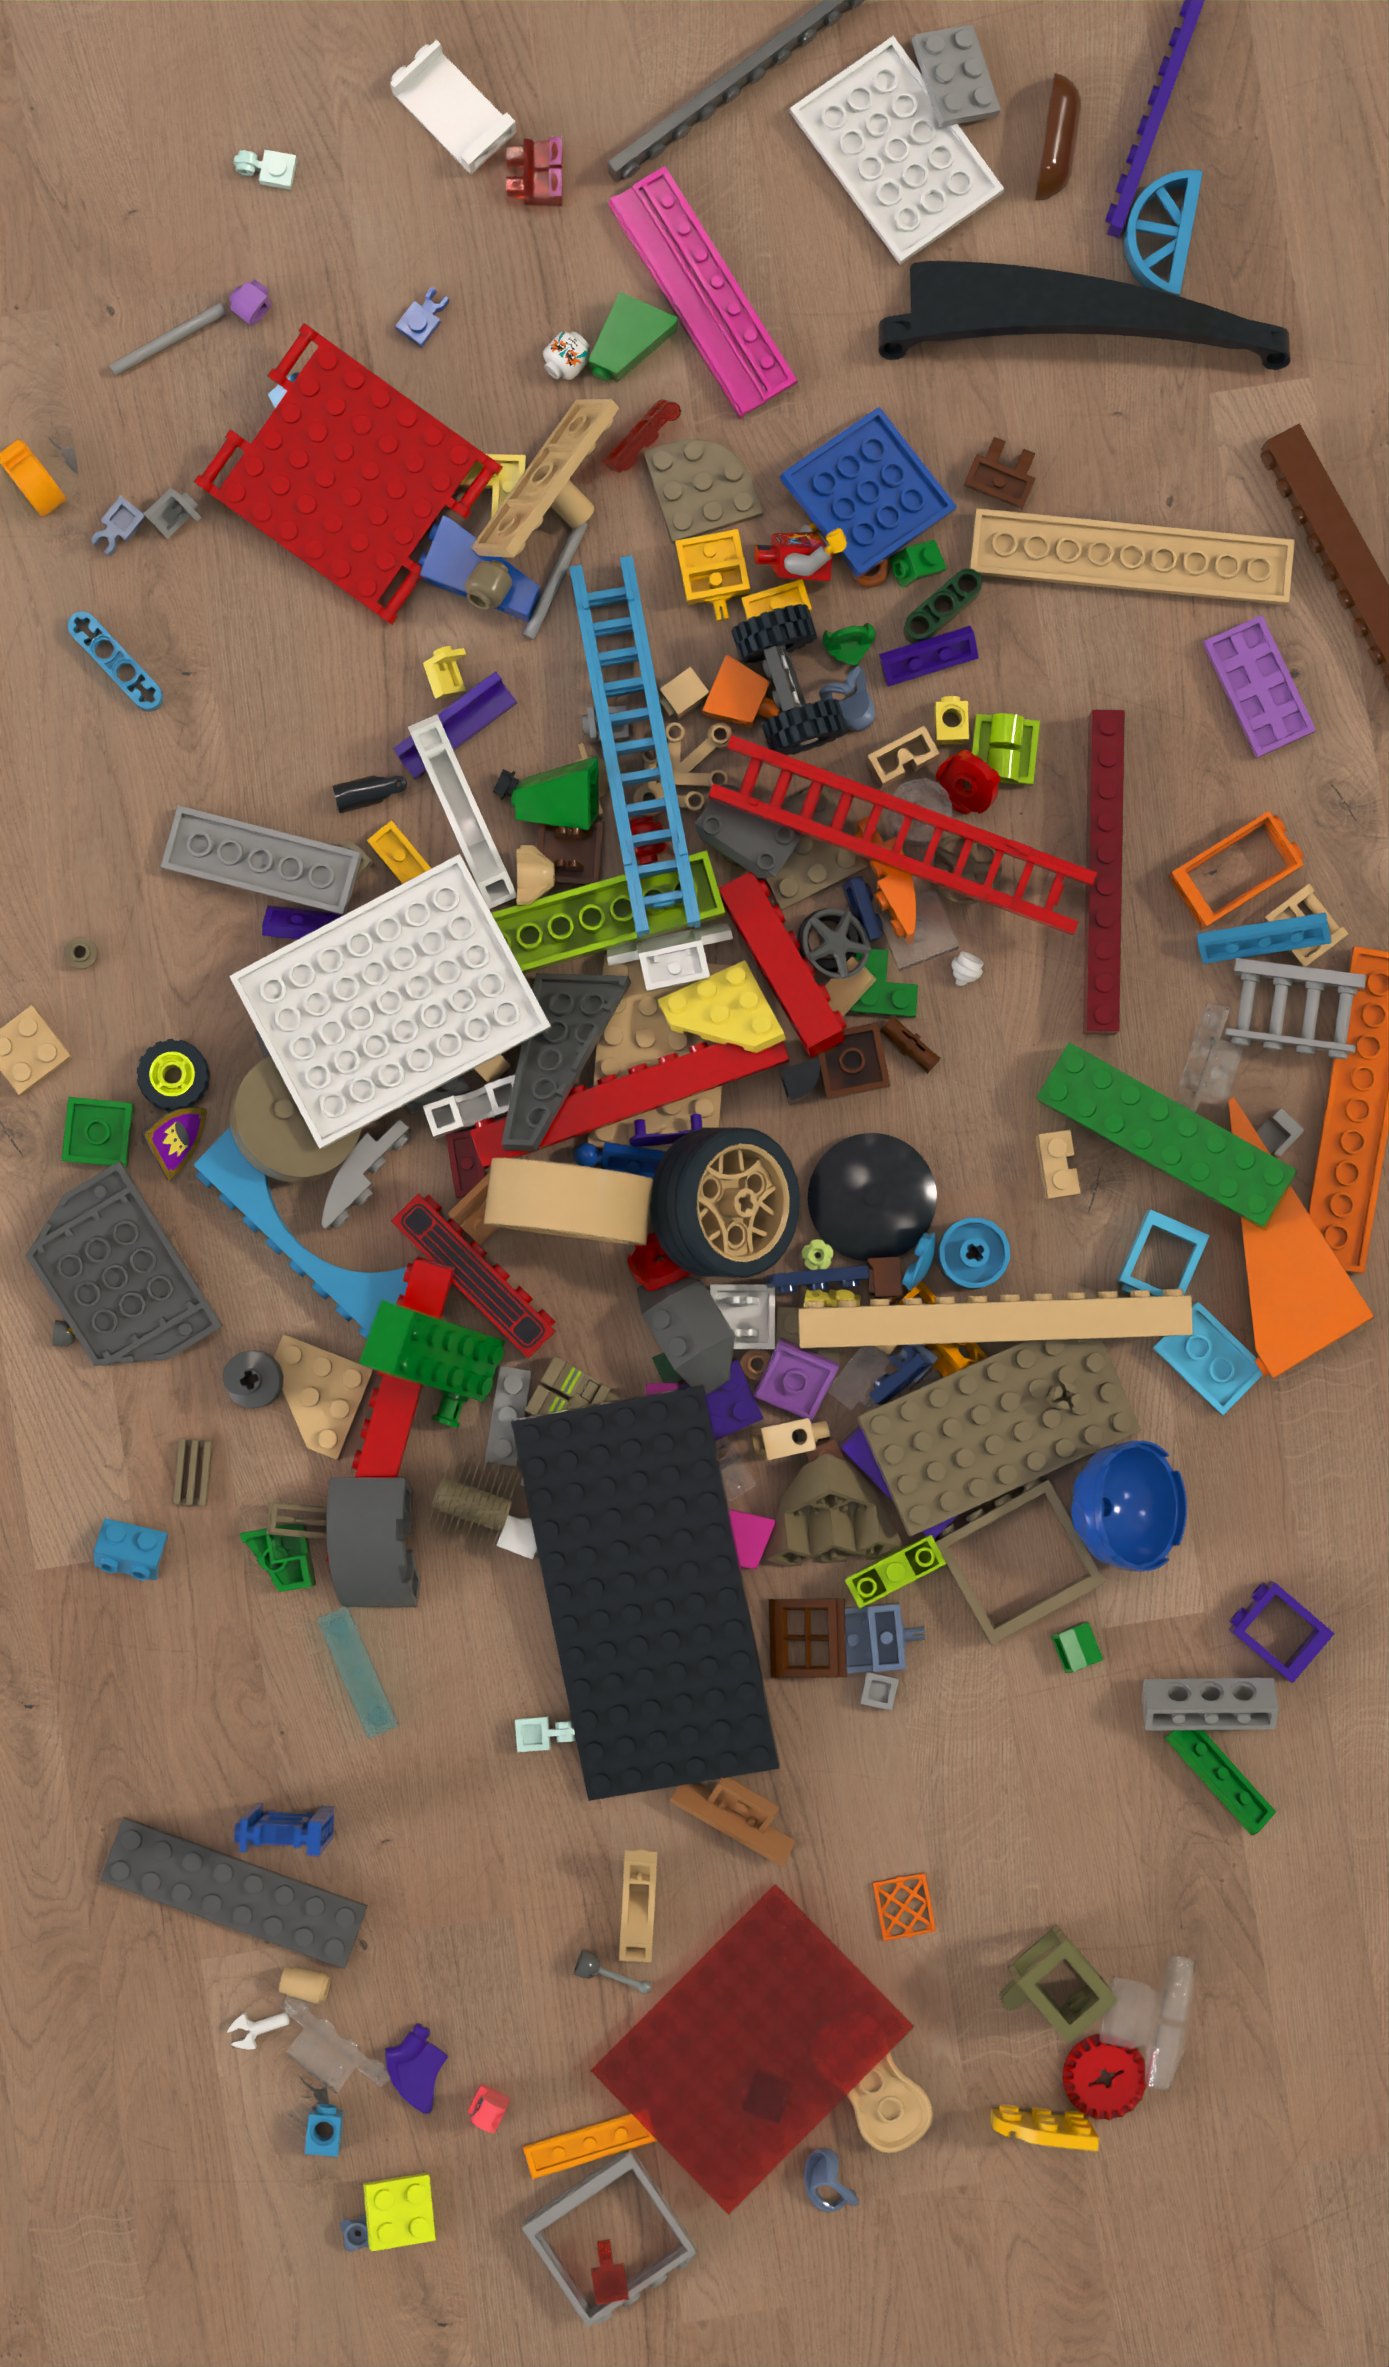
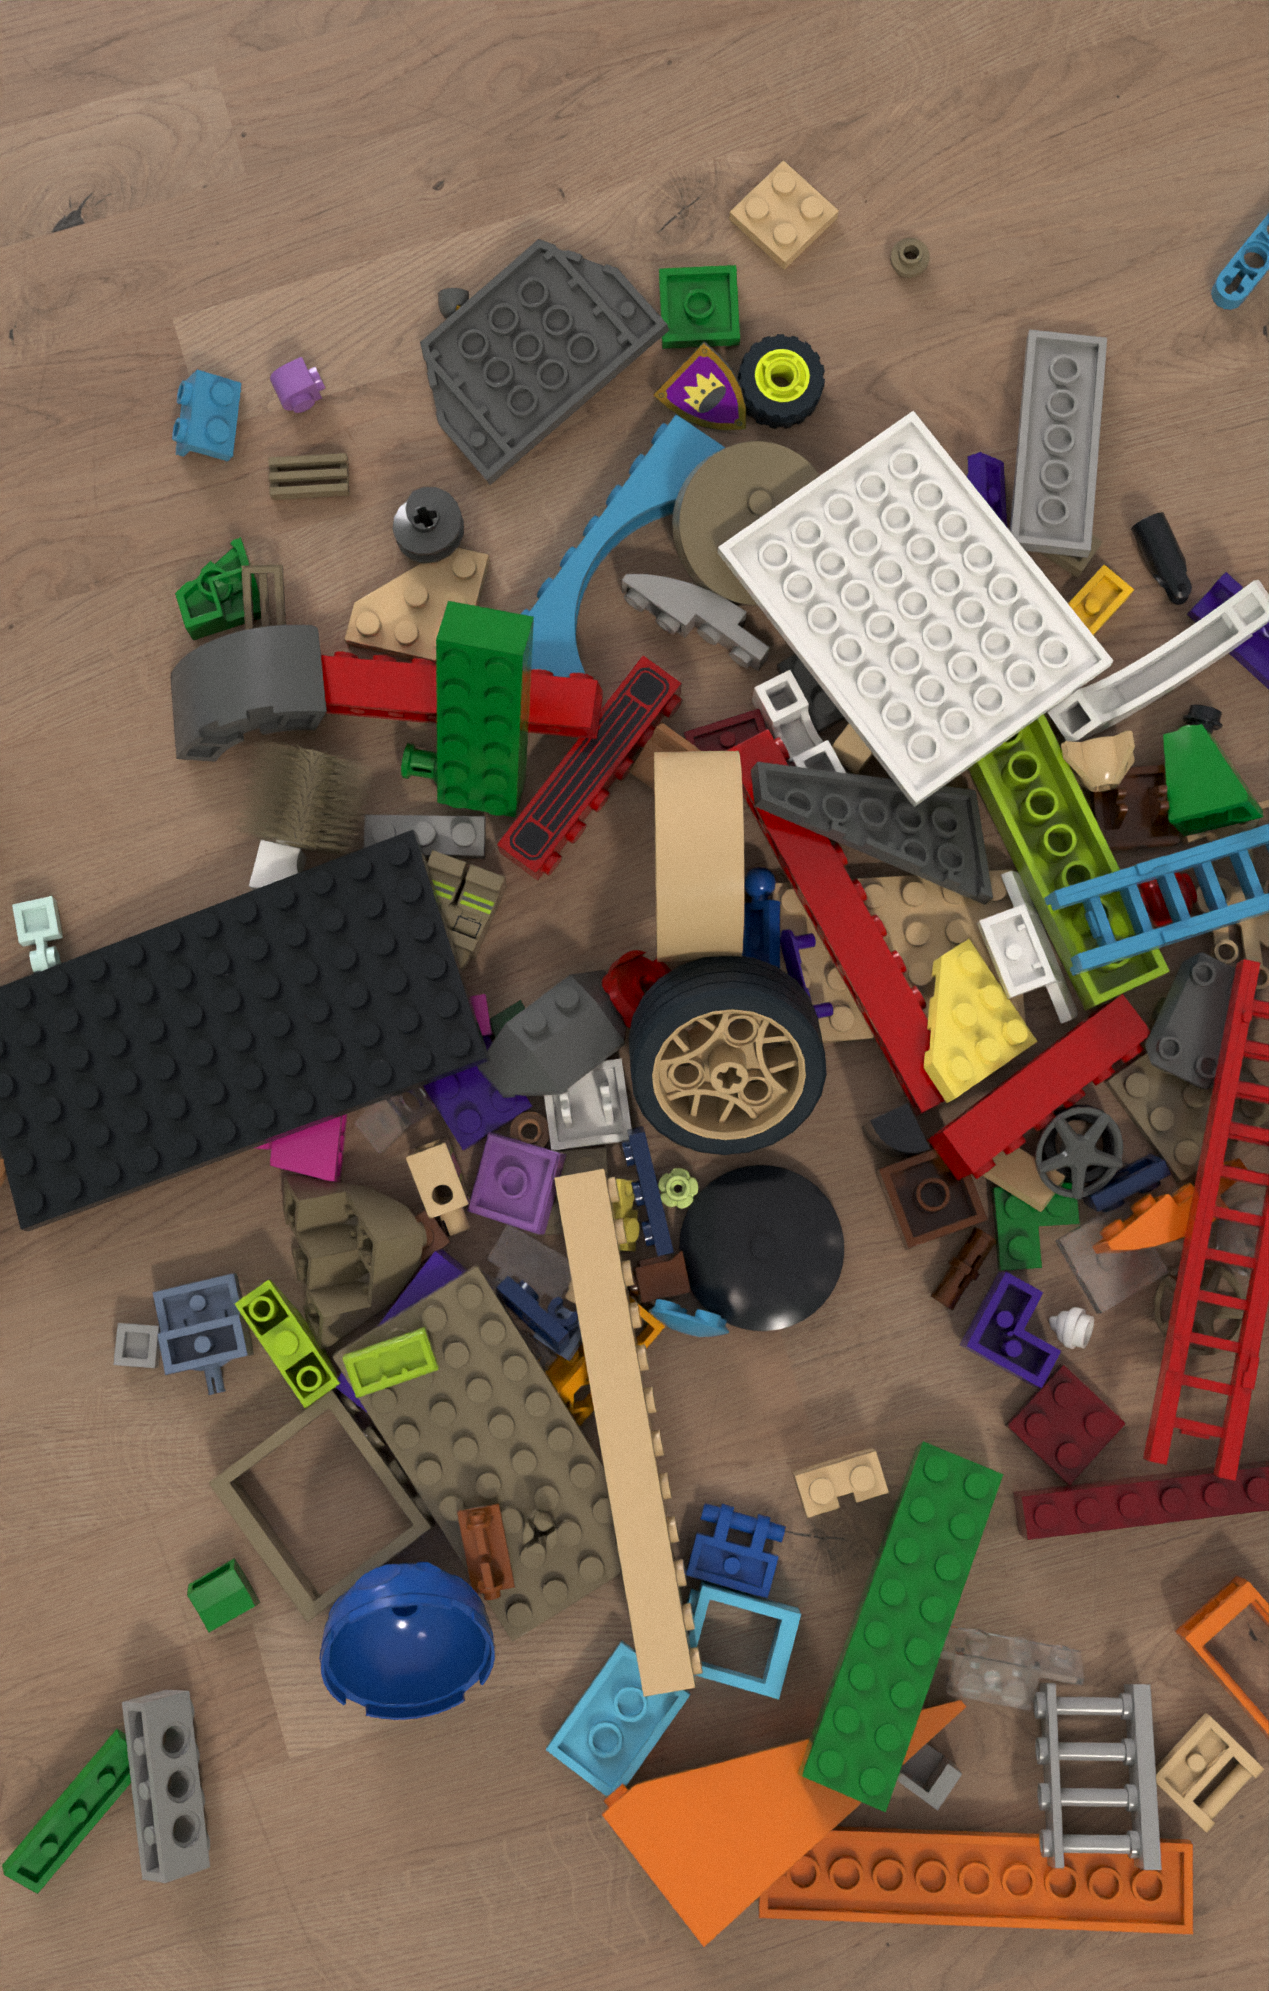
camera: 85 degrees right, 5 degrees down
clear light blue plate [317,1605,399,1739] -> none
reddish brown piece [769,1598,847,1678] -> none
dark azure wheel [937,1217,1010,1289] -> none
dark azure plate [1197,913,1331,964] -> none
dark purple window [1228,1581,1335,1683] -> none
none -> medium lavender plate [270,357,326,413]
none -> lime plate [342,1327,439,1398]
none -> dark orange hinge [457,1503,515,1600]
none -> blue plate [686,1503,786,1599]
none -> dark purple brick [959,1272,1061,1388]
none -> dark red plate [1005,1364,1126,1485]

